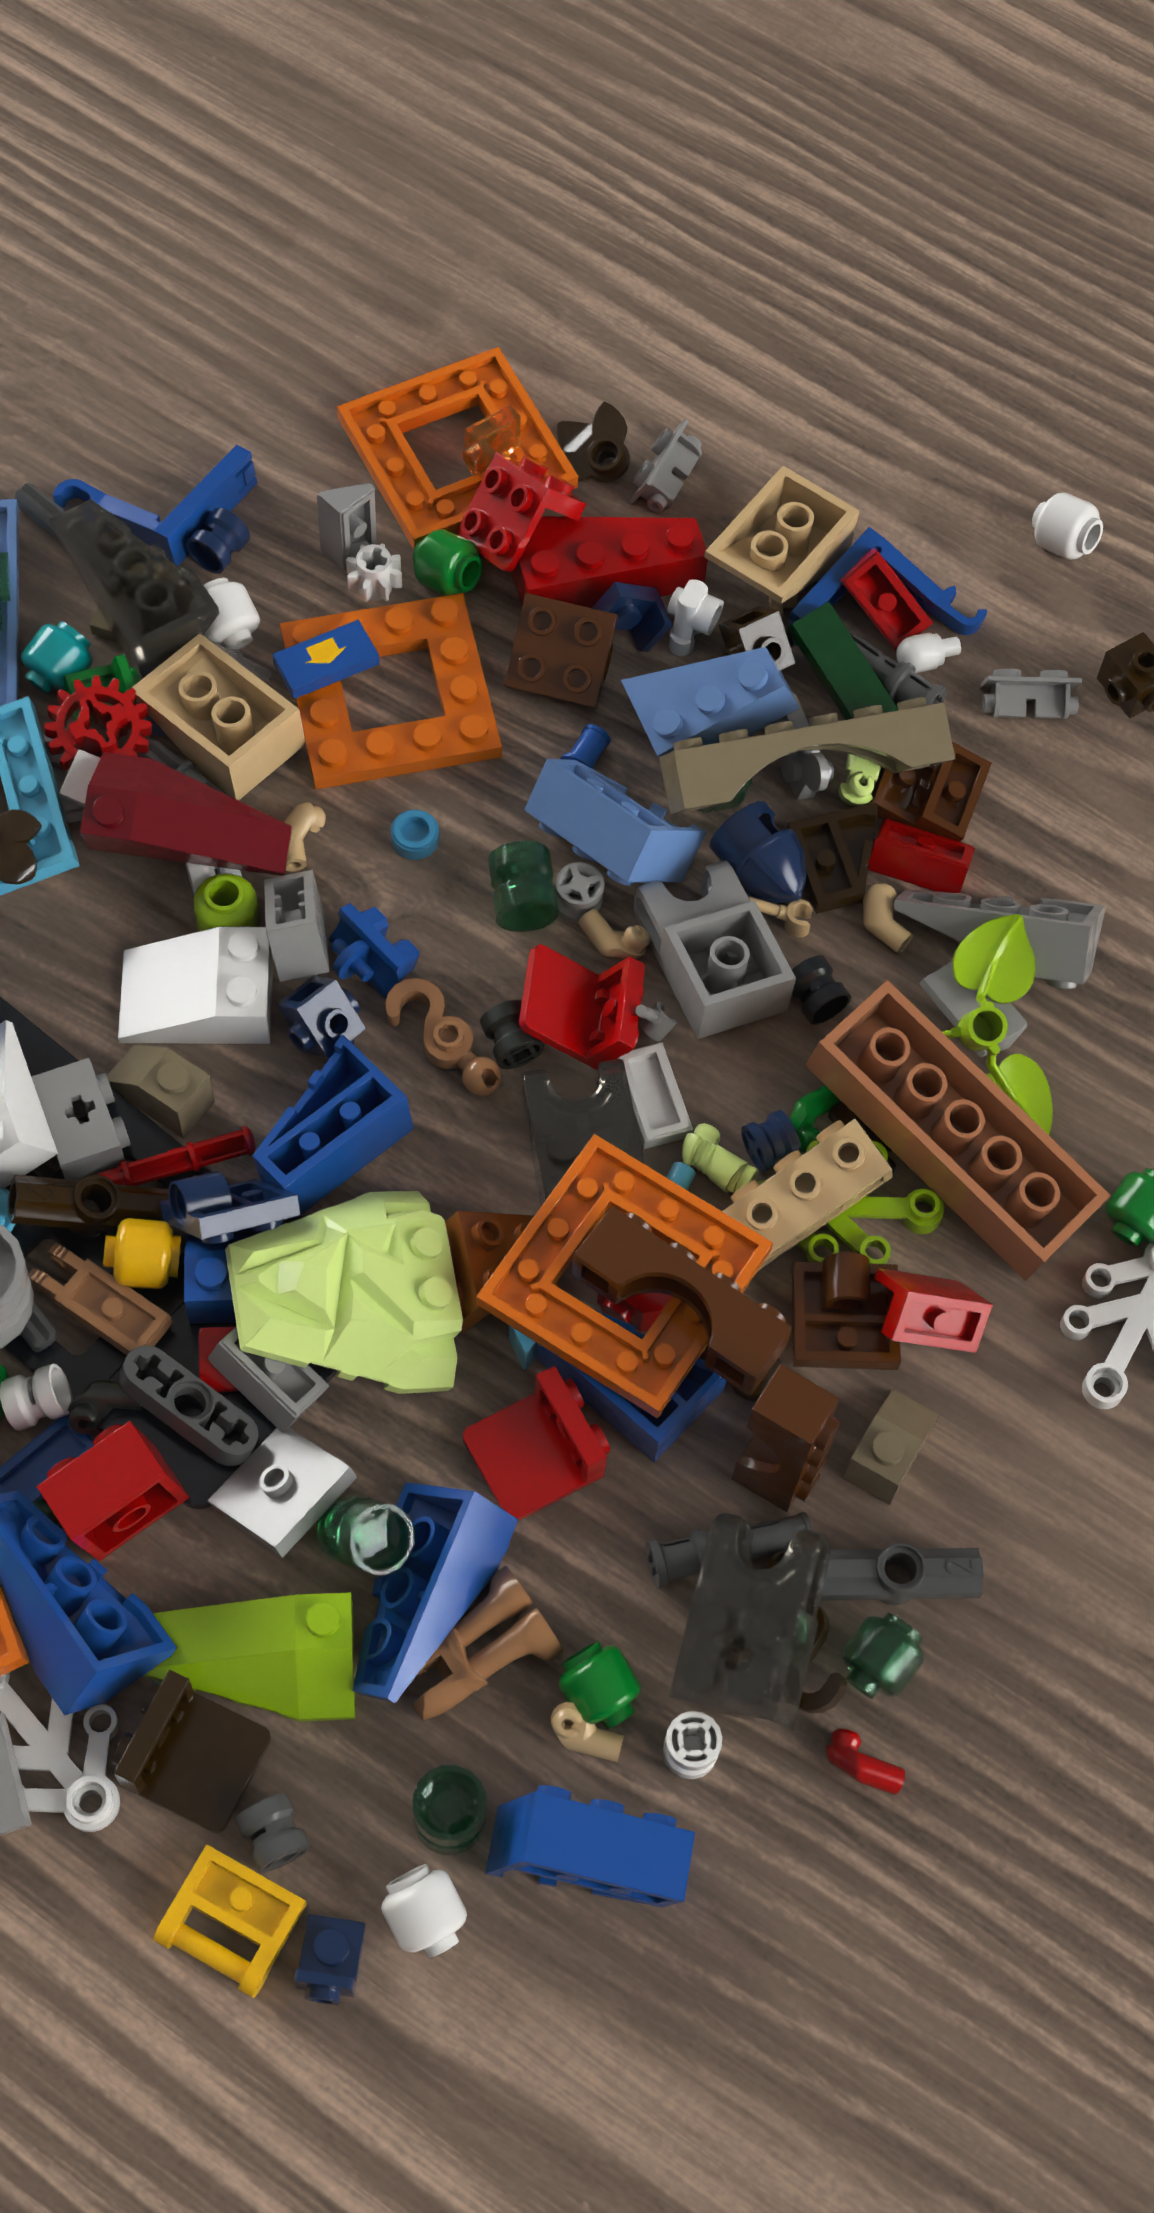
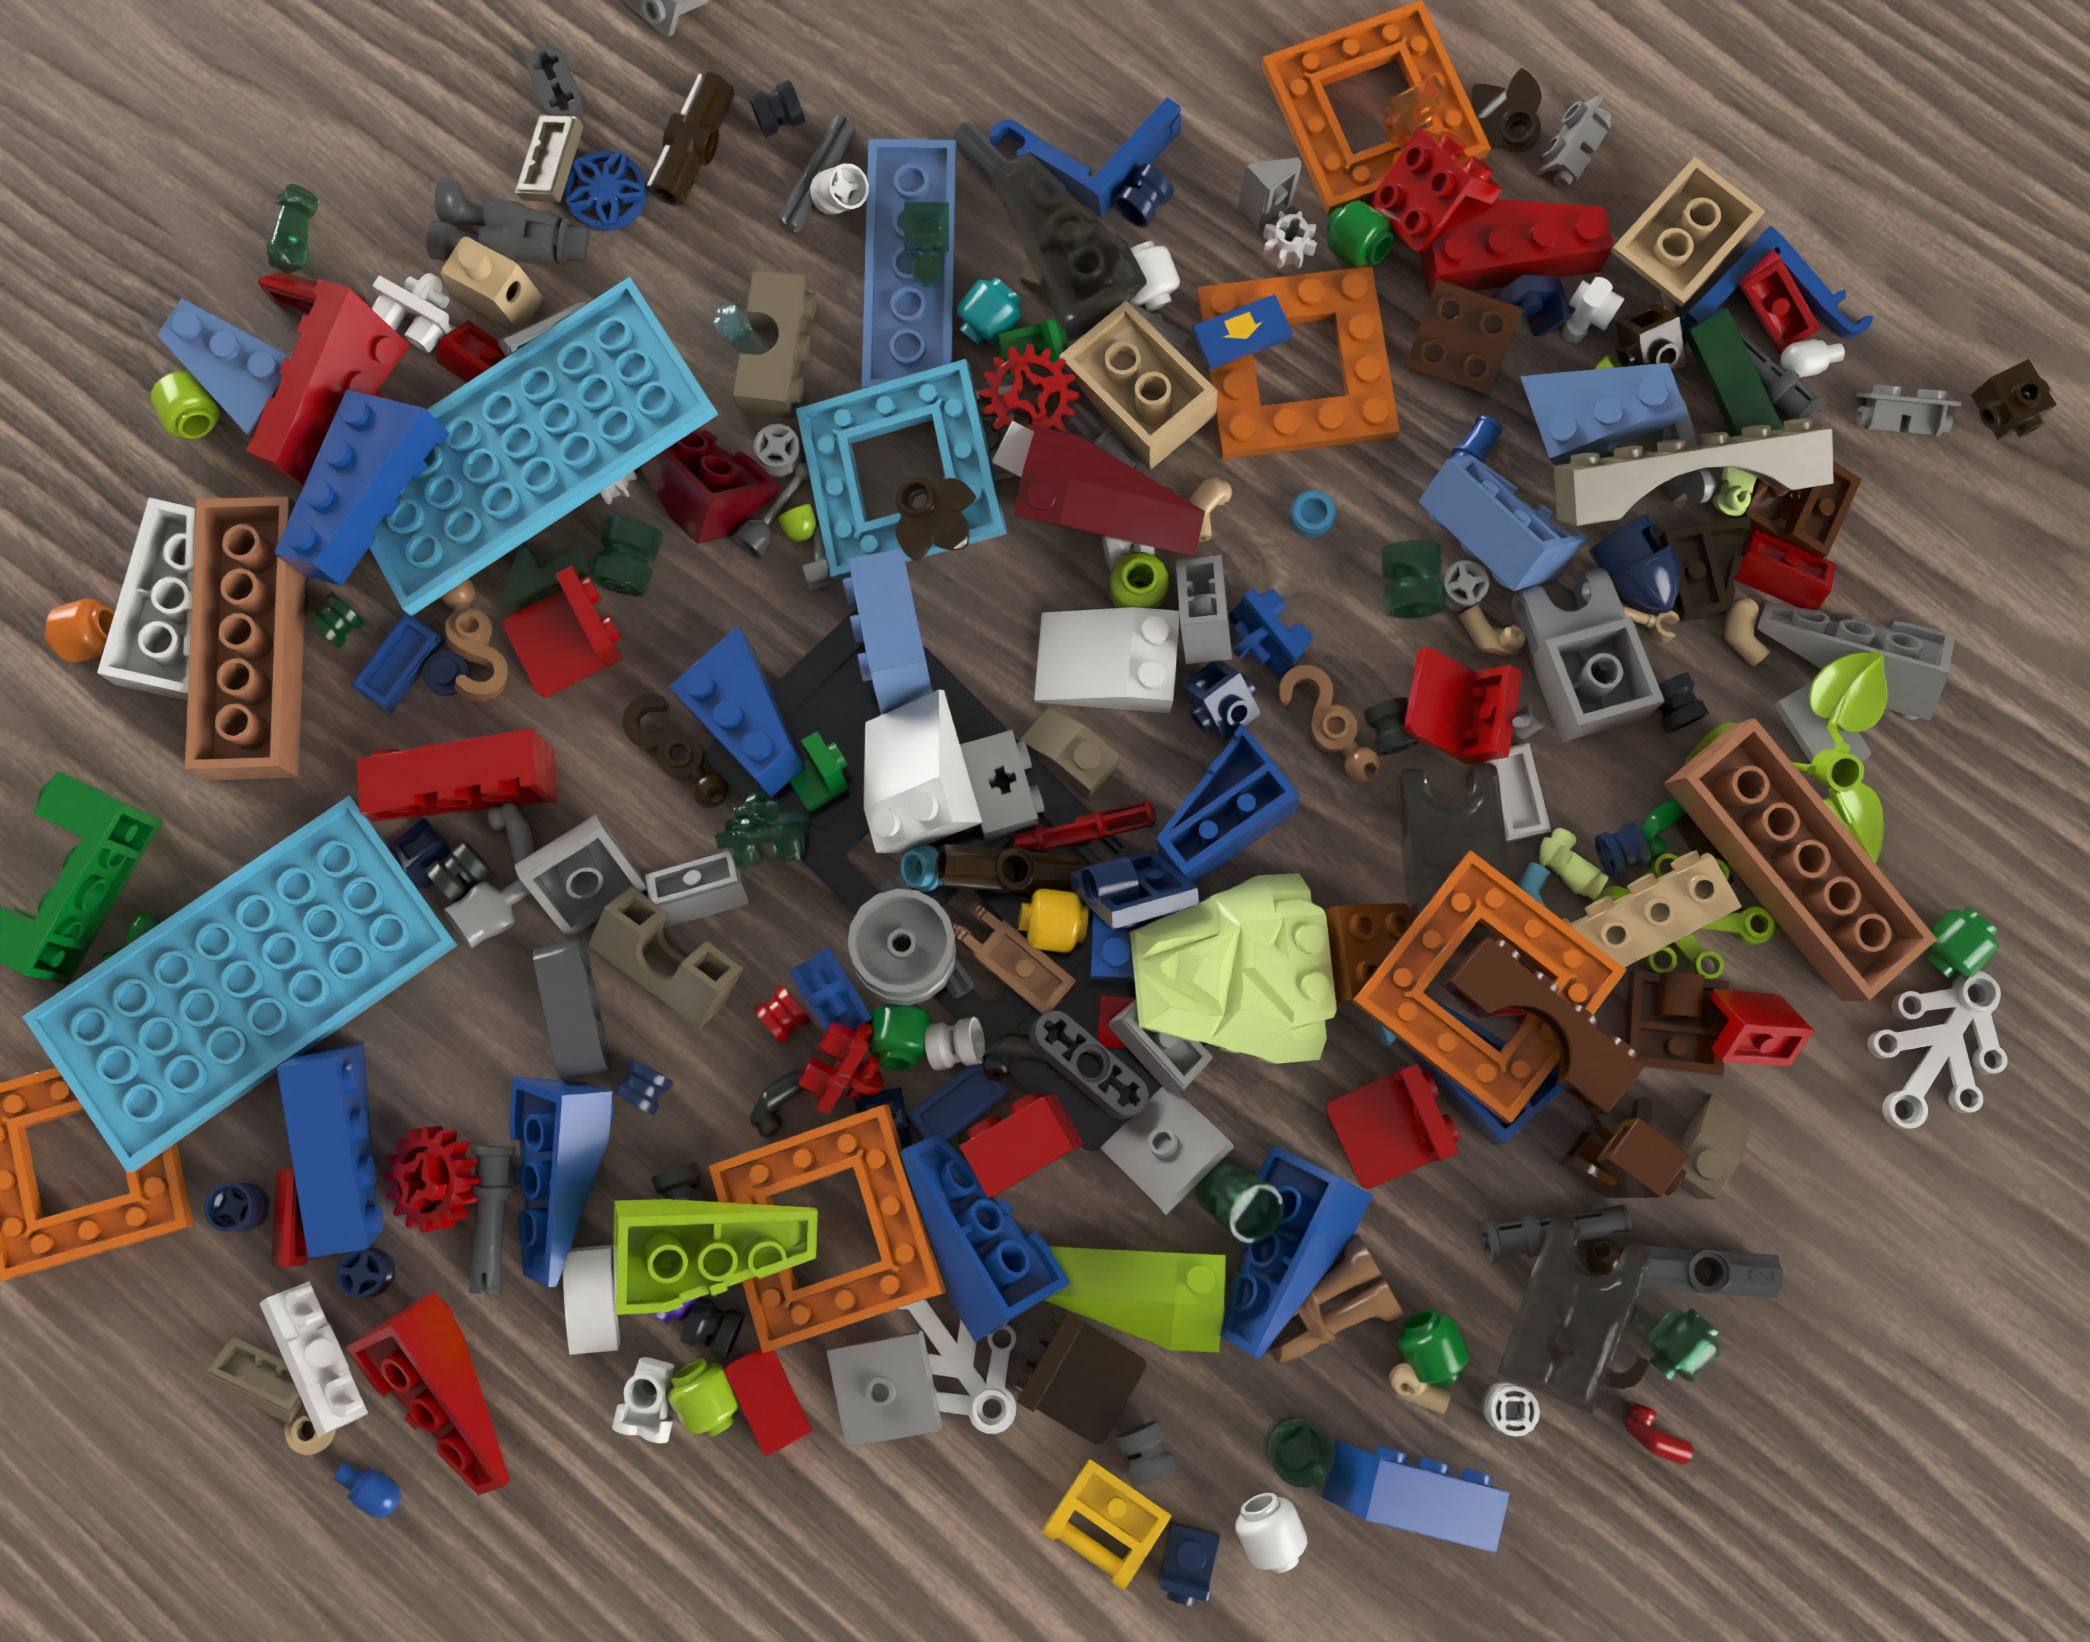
camera: 10 degrees right, 15 degrees up
white head [1032,493,1103,560] -> none

